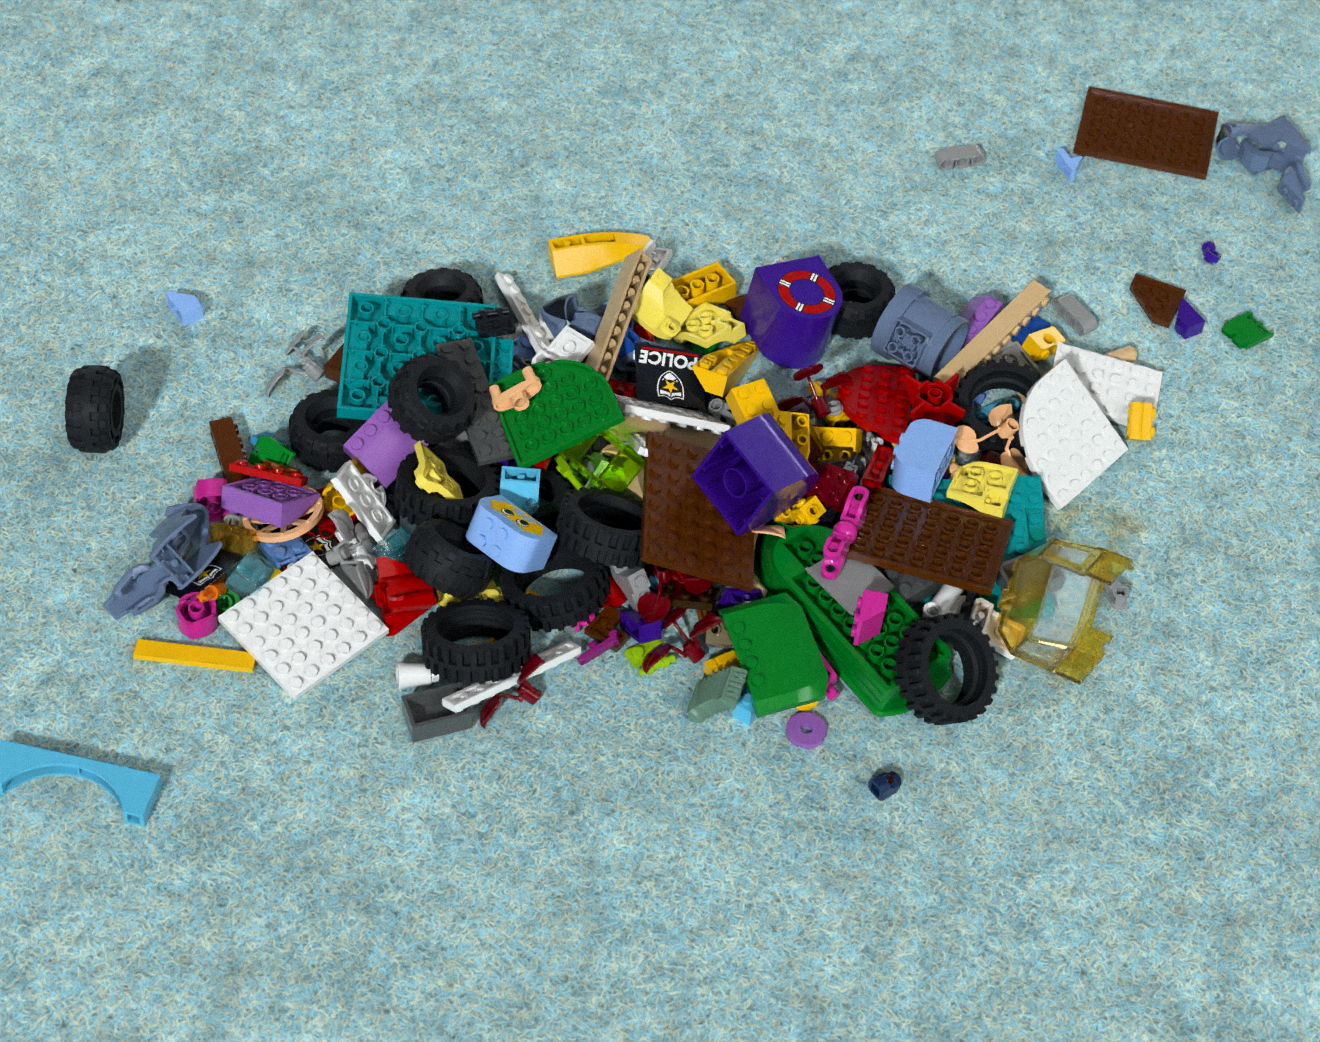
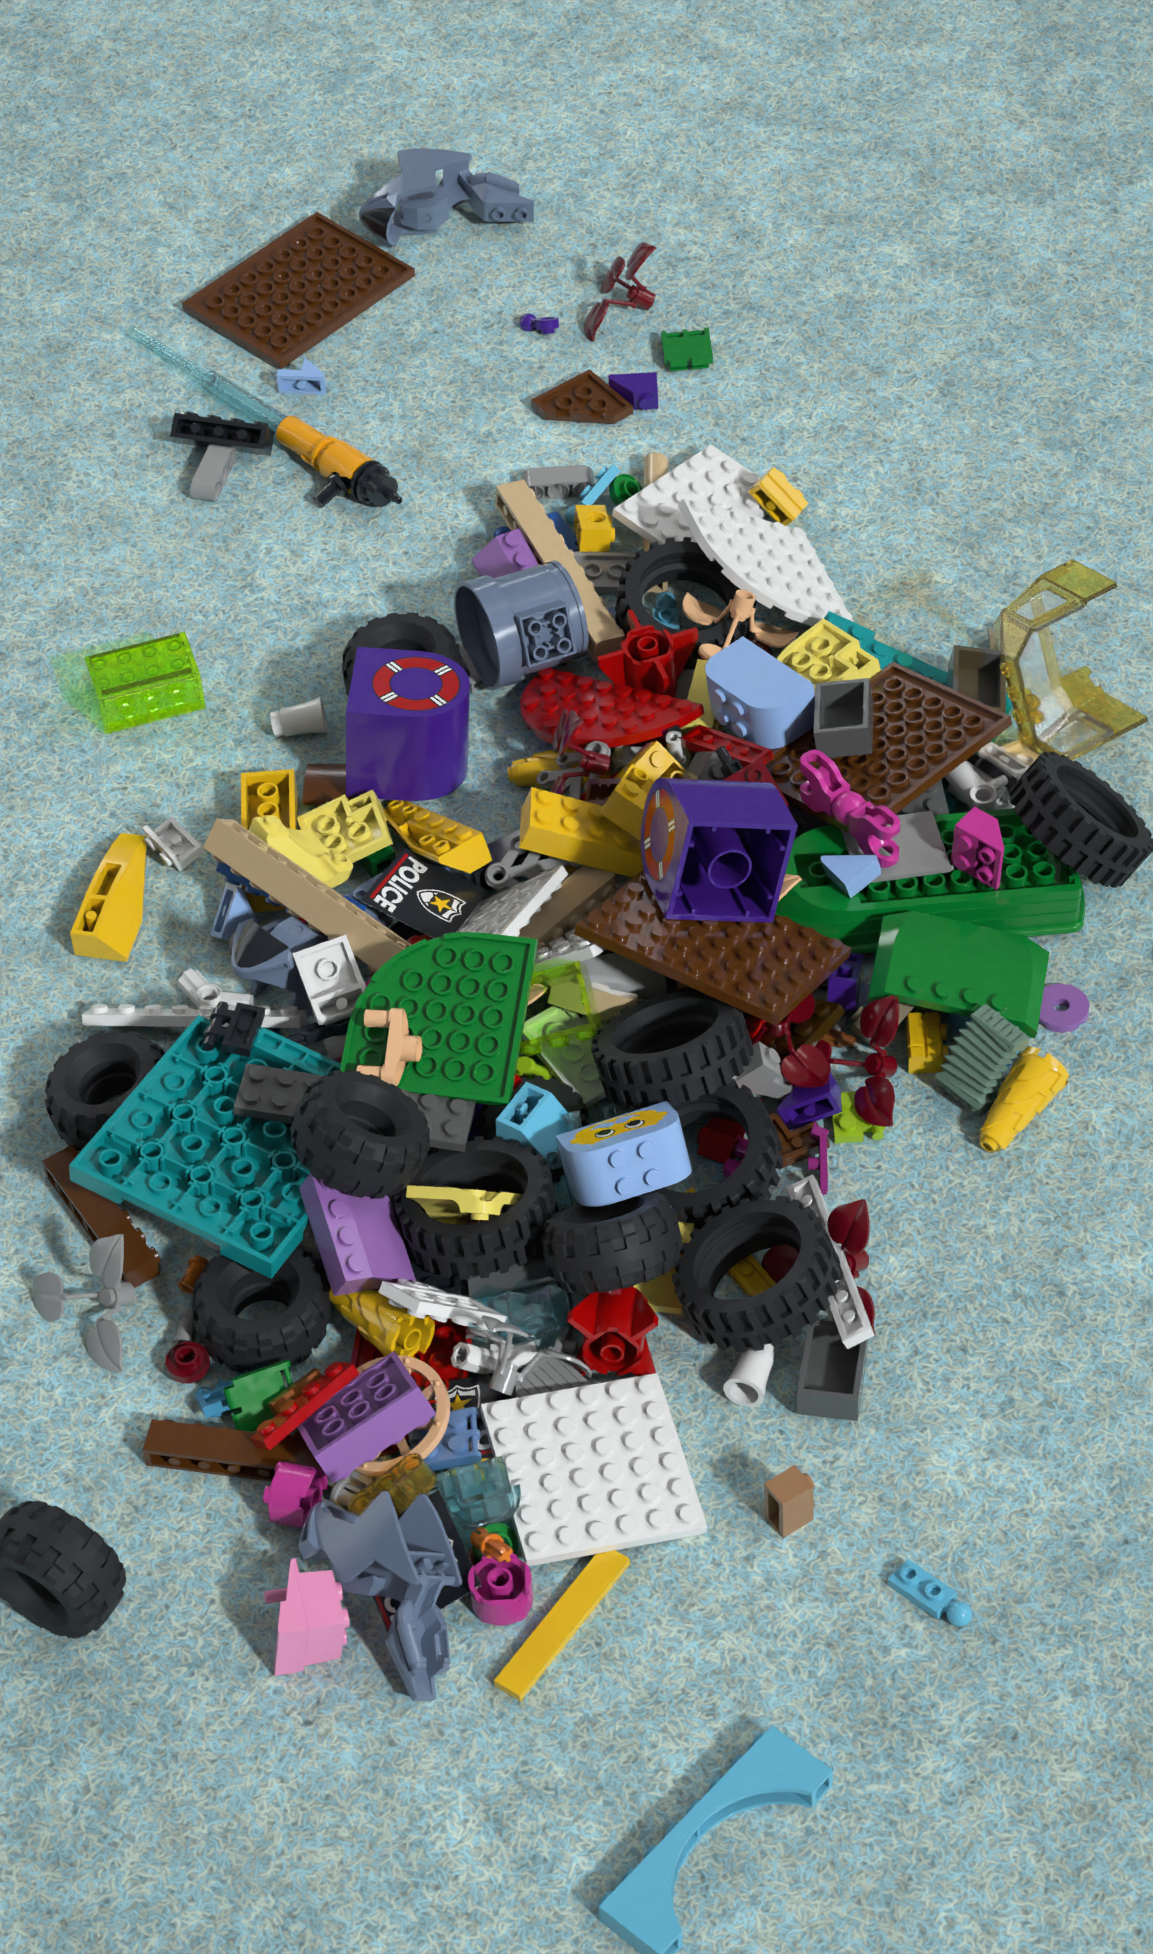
camera: 55 degrees left, 0 degrees up
none -> clear neon green hose [84,632,206,734]
none -> piece [128,326,402,508]
none -> dark red plate [165,1342,210,1384]
none -> black brick [170,412,275,456]
none -> bright pink piece [264,1558,349,1676]
none -> medium azure plate [565,464,621,525]
none -> dark red plant [584,242,657,342]
none -> green plate [609,474,642,506]
none -> medium nougat brick [764,1465,815,1538]
none -> dark grey piece [814,678,874,759]
none -> light blue slope [821,855,882,899]
none -> medium azure plate [888,1559,972,1627]
none -> yellow cone [979,1046,1070,1153]

